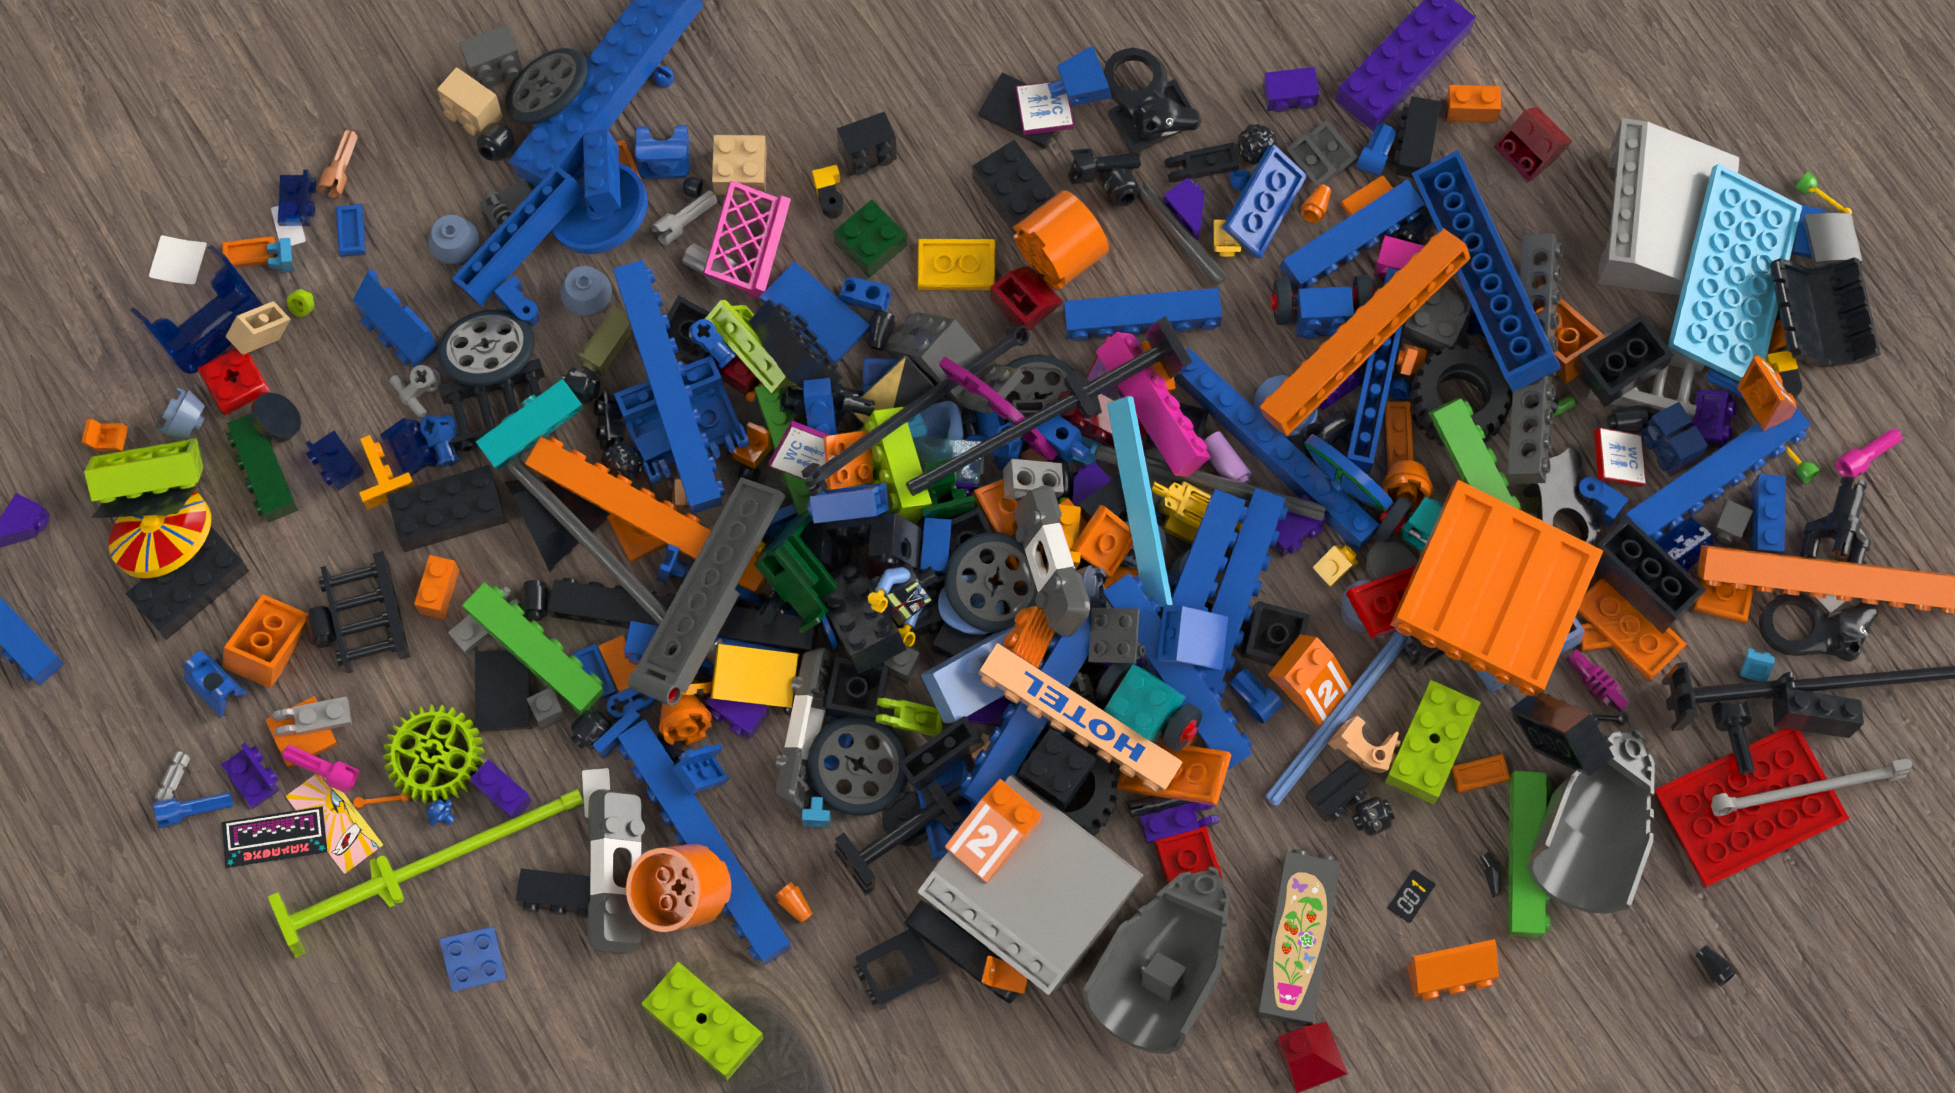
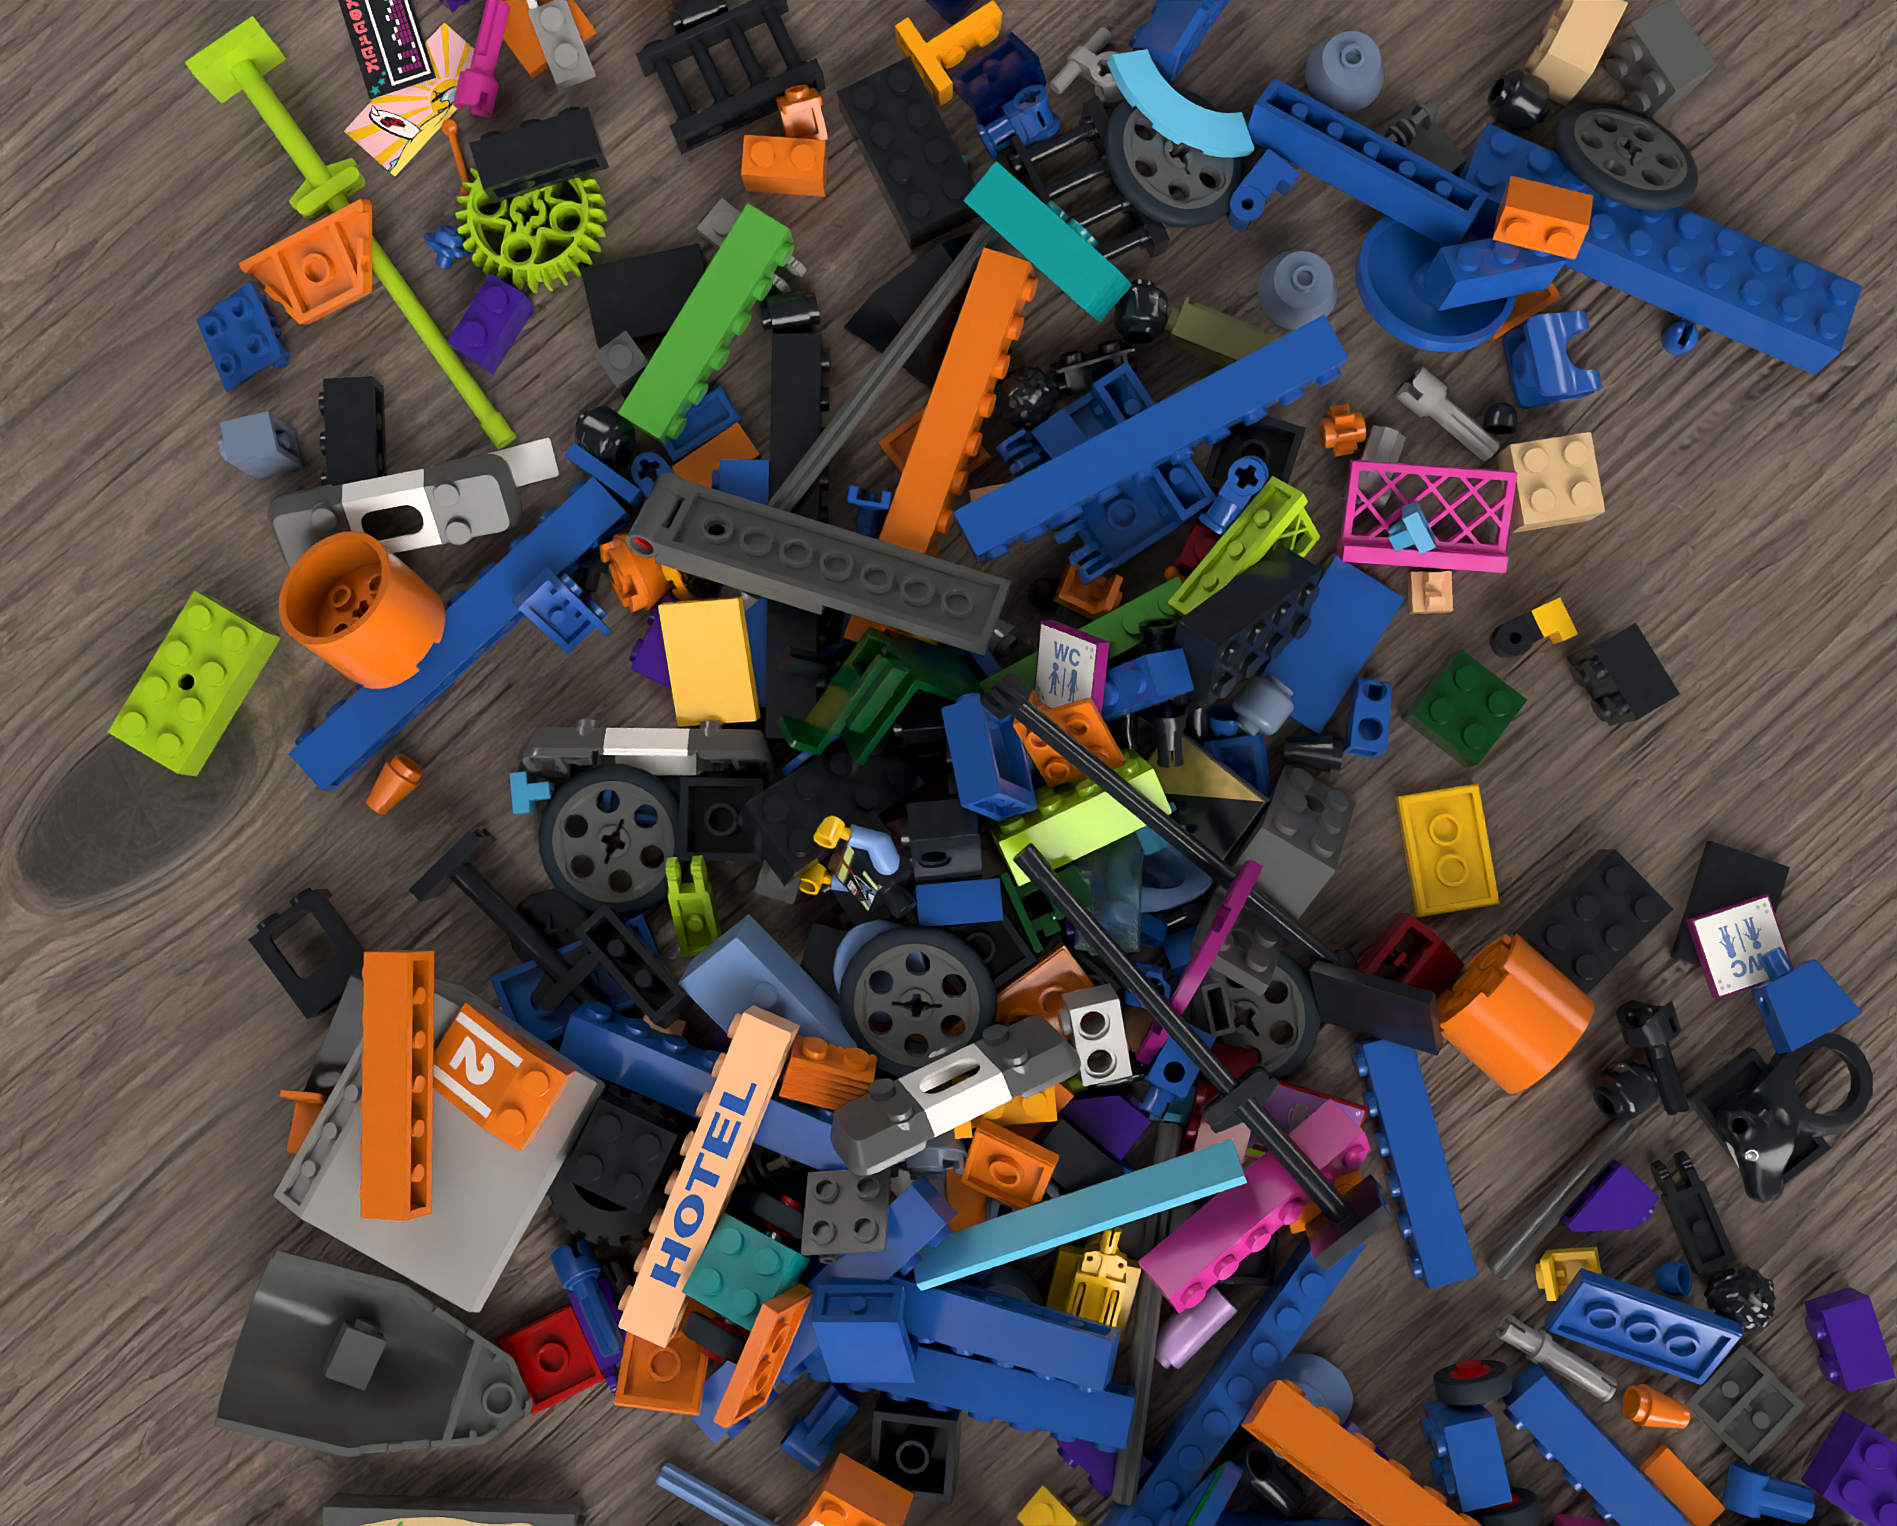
camera: 80 degrees right, 15 degrees up
none -> sand blue brick [218,411,304,479]
none -> orange wing [238,199,372,324]
none -> orange brick [359,950,435,1221]
none -> black brick [469,106,609,203]
none -> blue piece [550,1238,624,1357]
none -> orange tile [713,1283,813,1429]
none -> orange bracket [776,85,828,140]
none -> medium azure tile [1107,49,1255,158]
none -> blue hinge [1208,705,1240,739]
none -> sand blue head [1232,674,1294,737]
none -> black tile [1309,960,1443,1056]
none -> orange gear [1318,403,1366,457]
none -> dark azure tile [1388,500,1436,555]
none -> light nougat tile [1407,571,1453,614]
none -> orange brick [1492,176,1594,260]
none -> light grey pin [1496,1314,1617,1402]

